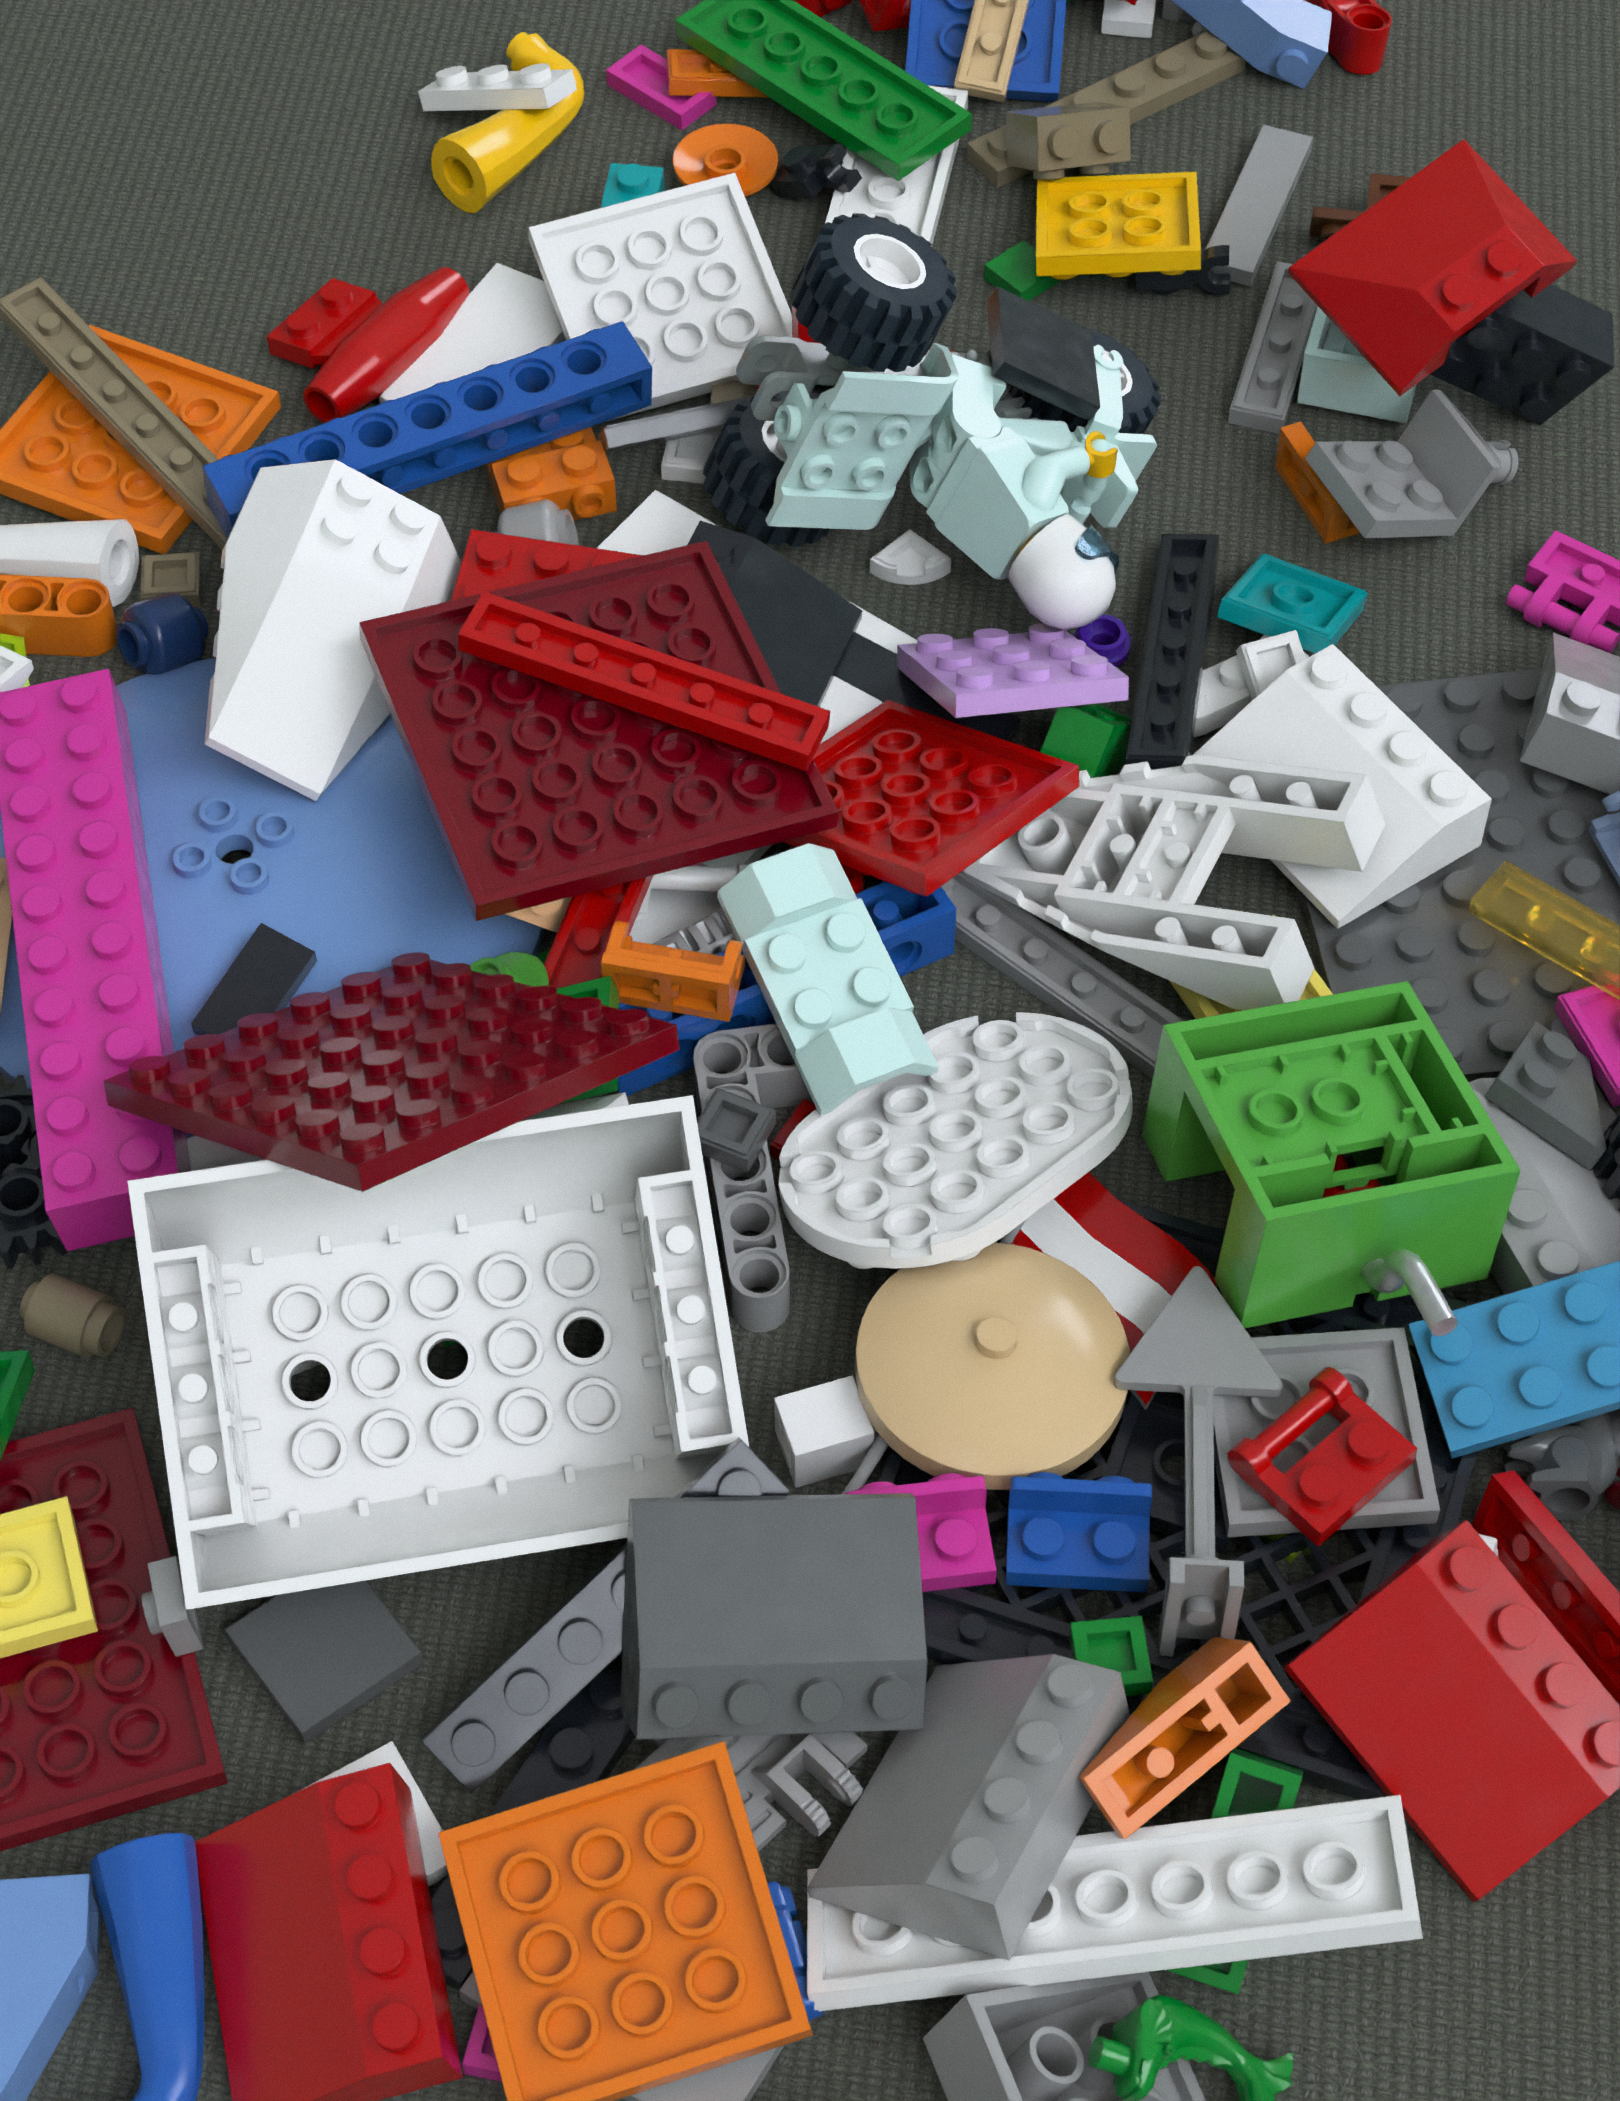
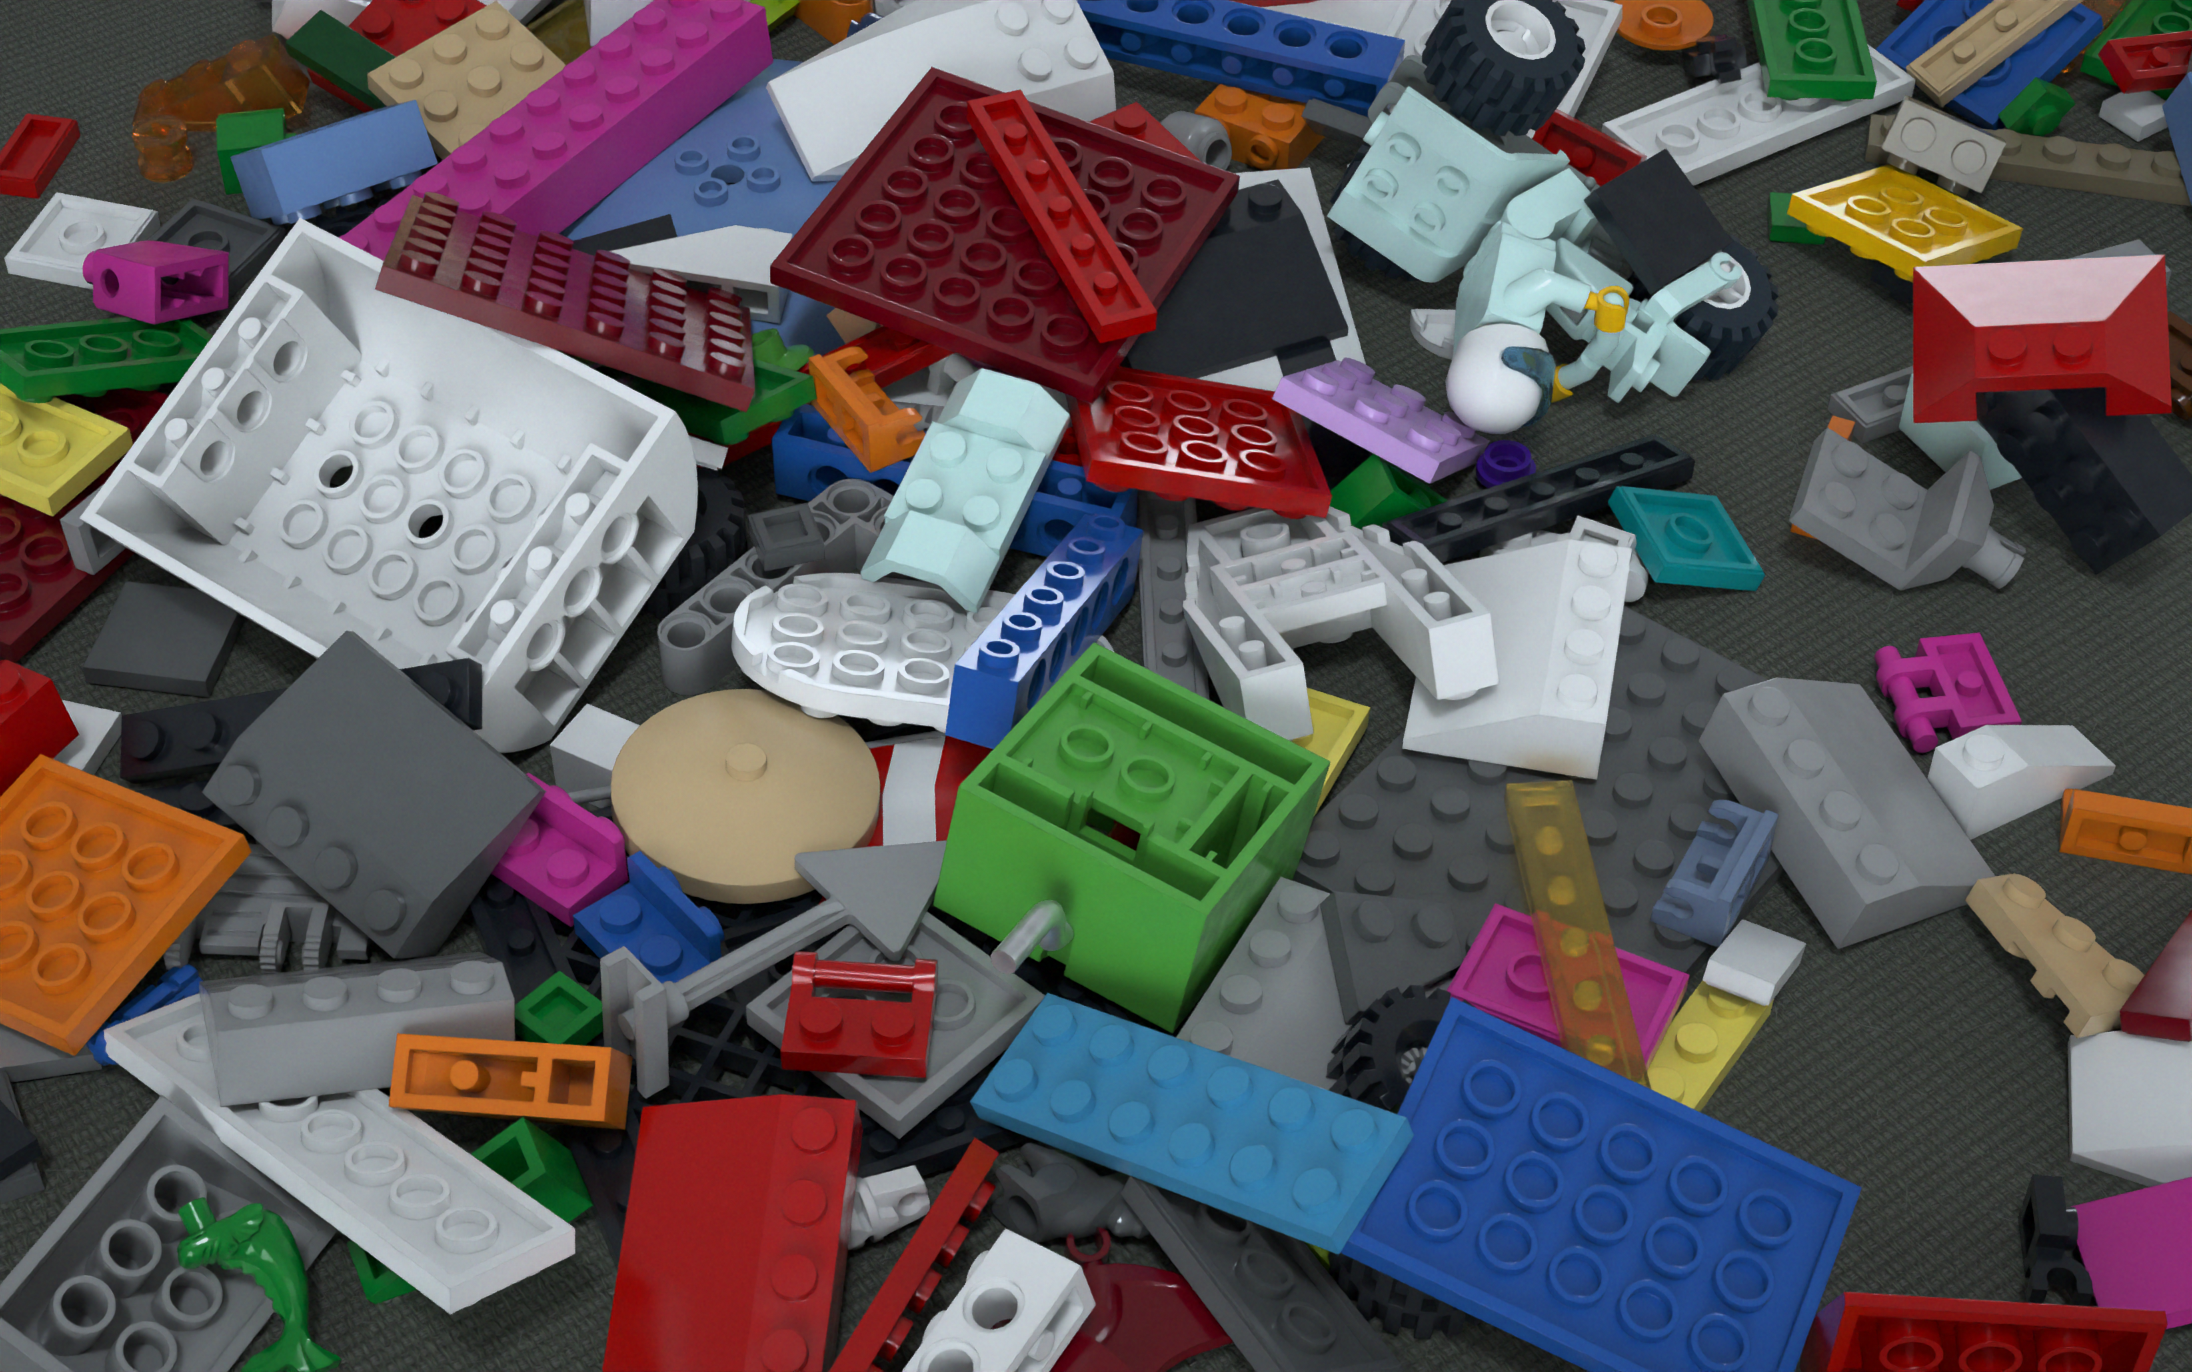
camera: 45 degrees right, 10 degrees down
none -> white slope [610,225,793,324]
none -> blue brick [945,514,1144,749]
none -> green plate [1998,77,2076,137]

